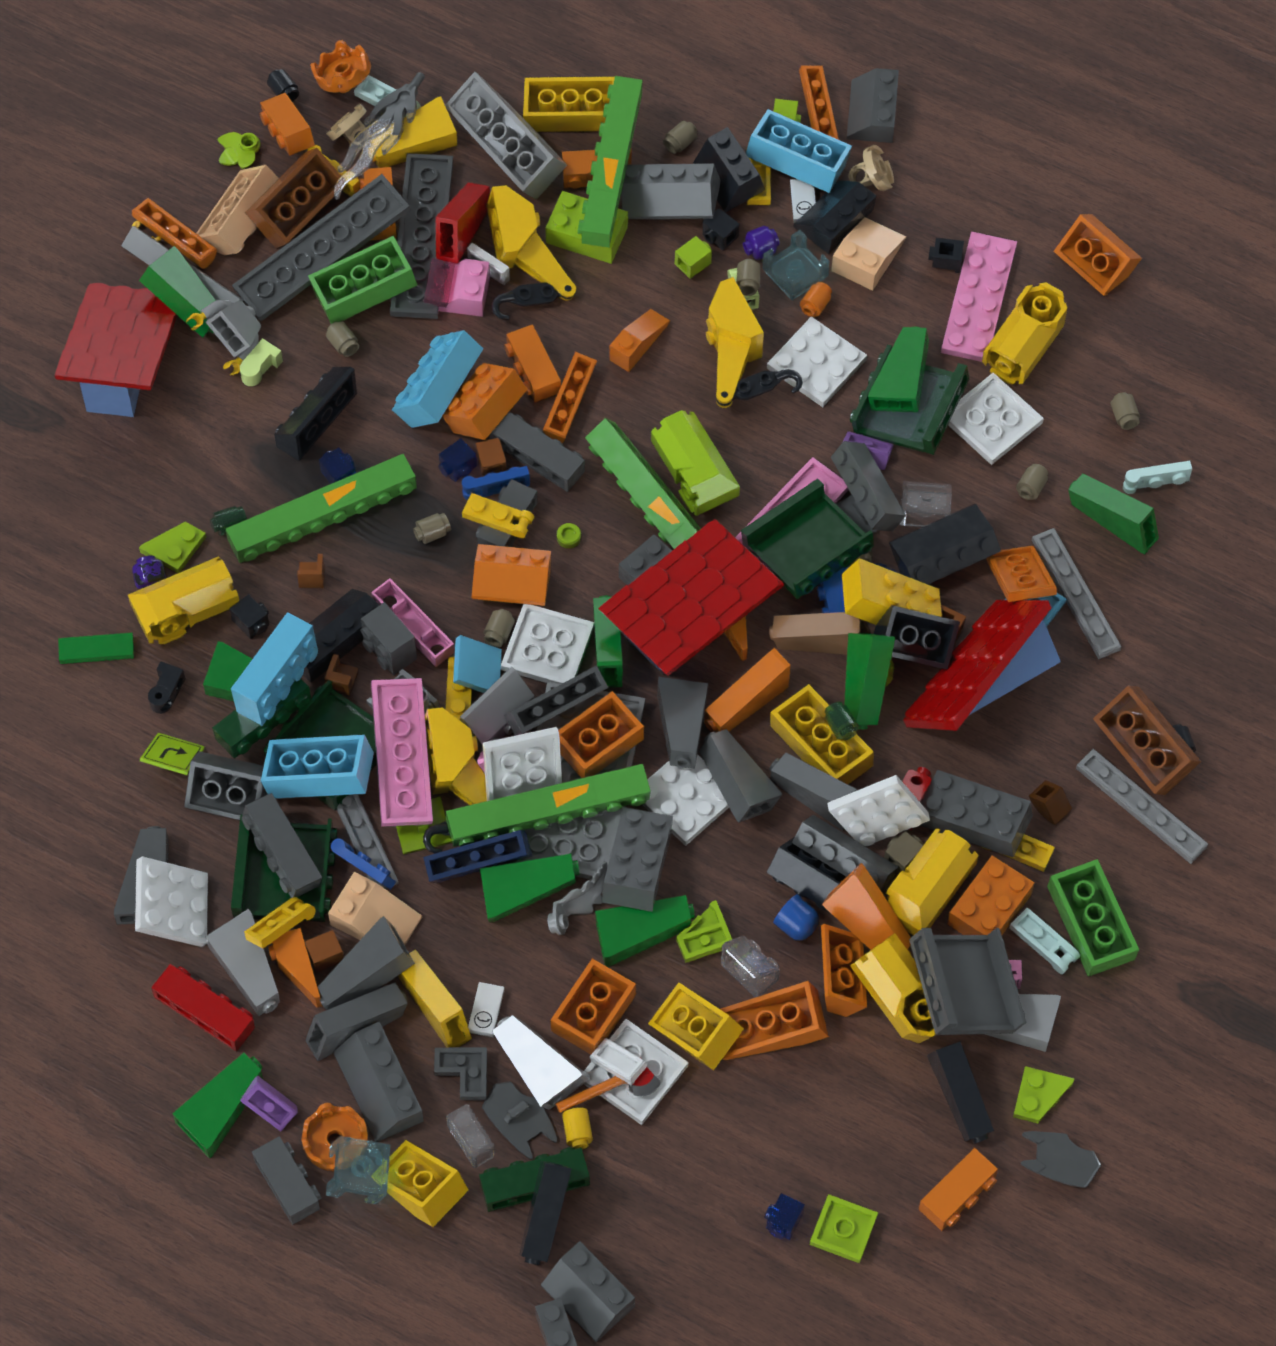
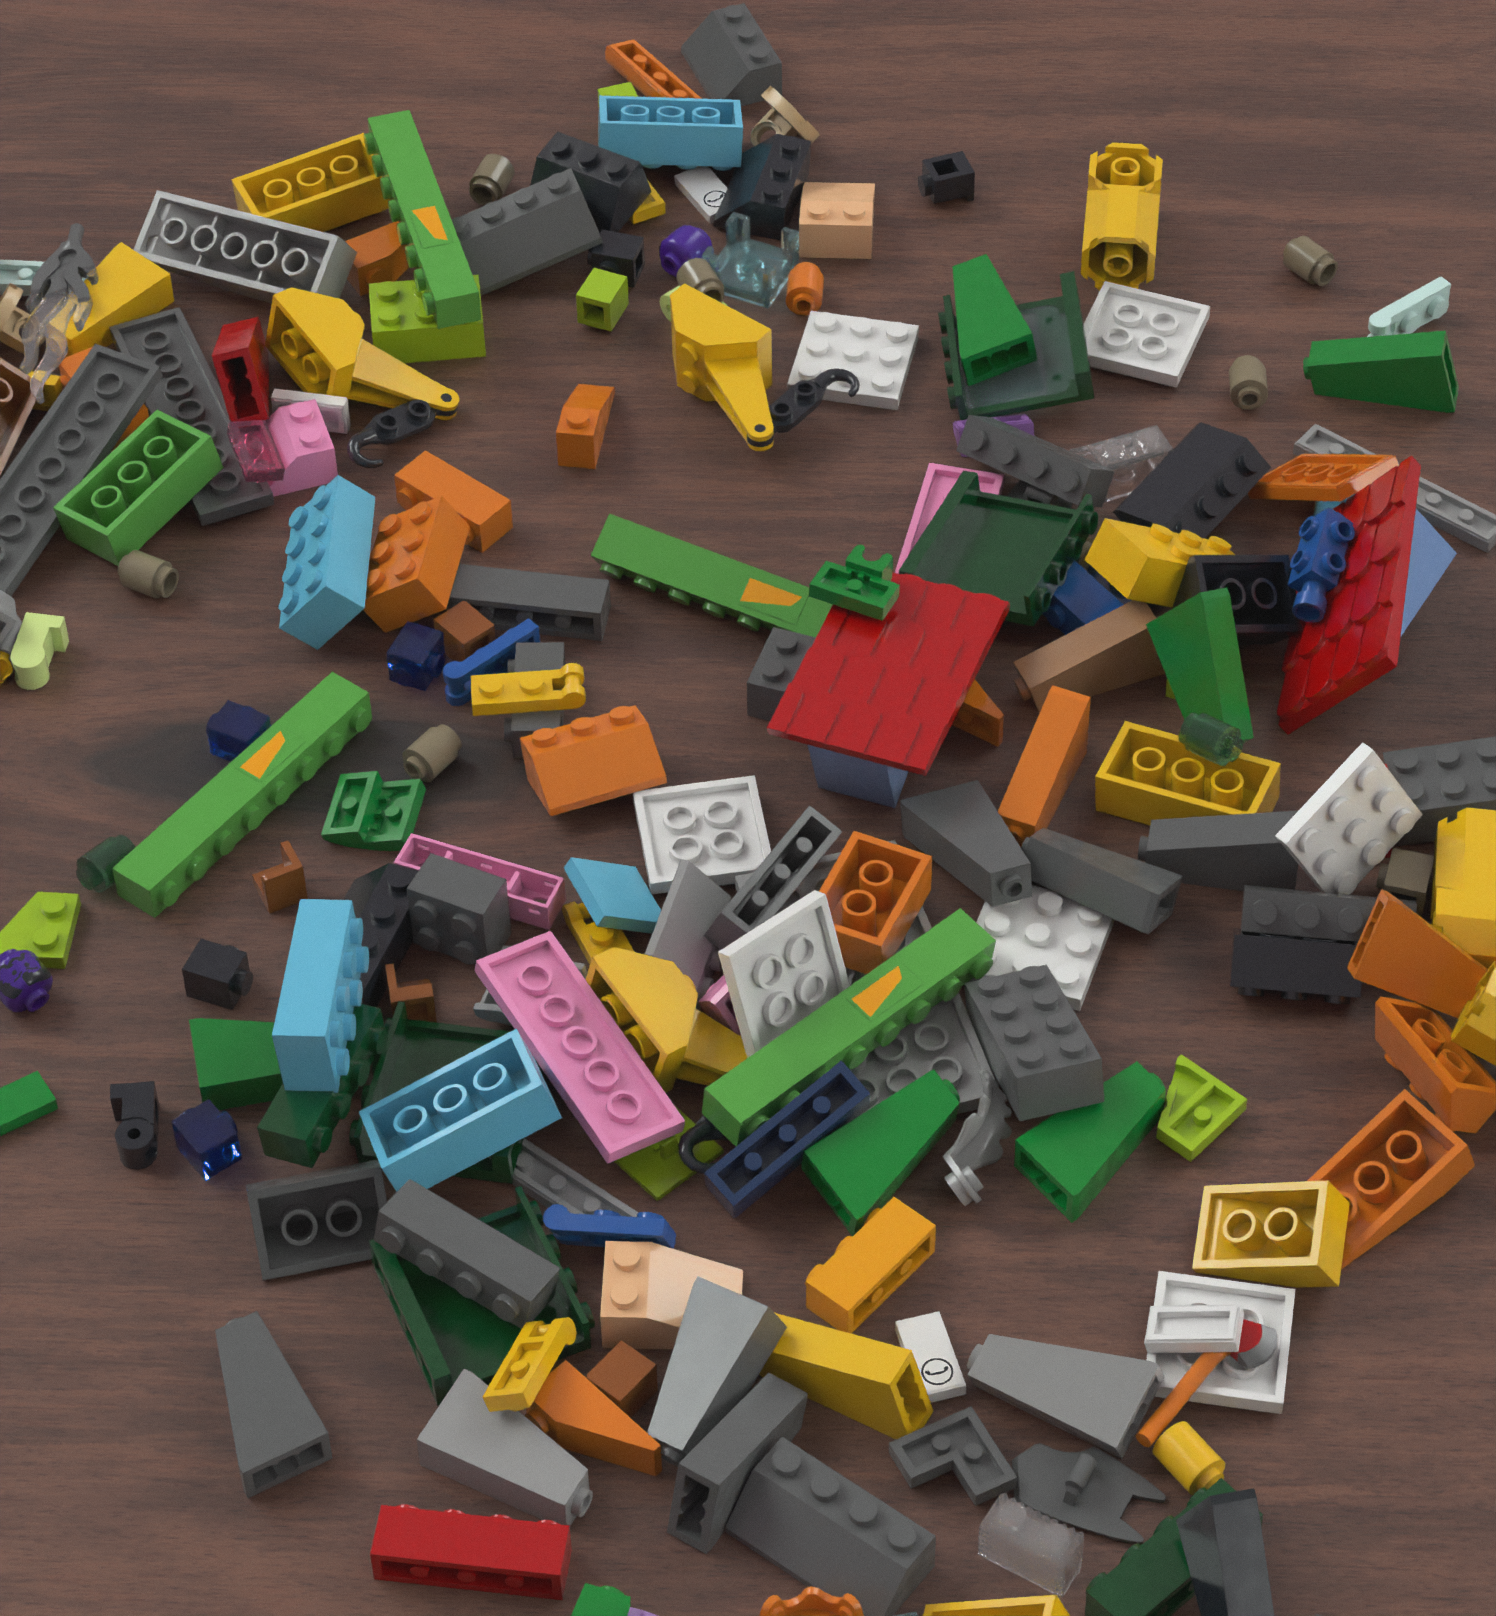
camera: 25 degrees left, 15 degrees down
yellow brick [128,556,239,644] -> none
white plate [135,856,208,947] -> none
lime piece [140,733,205,775] -> none
black slope [274,366,357,461] -> none
dark tan brick [484,609,515,647] -> none
orange brick [543,352,597,443] -> none
orange brick [551,958,636,1054] -> none
lime tile [557,523,581,549] -> none
green slope [593,595,622,688] -> none
lime brick [651,410,740,516] -> none
clear slope [721,935,780,997] -> none
blue helmet [773,894,819,941] -> none
bright pink plate [941,232,1017,362] -> none
orange slope [1054,214,1142,296] -> none
none -> clear blue brick [171,1099,242,1181]
none -> green slope [321,771,426,851]
none -> light orange brick [805,1197,936,1334]
none -> green plate [809,544,900,621]
none -> blue brick [1288,507,1355,623]

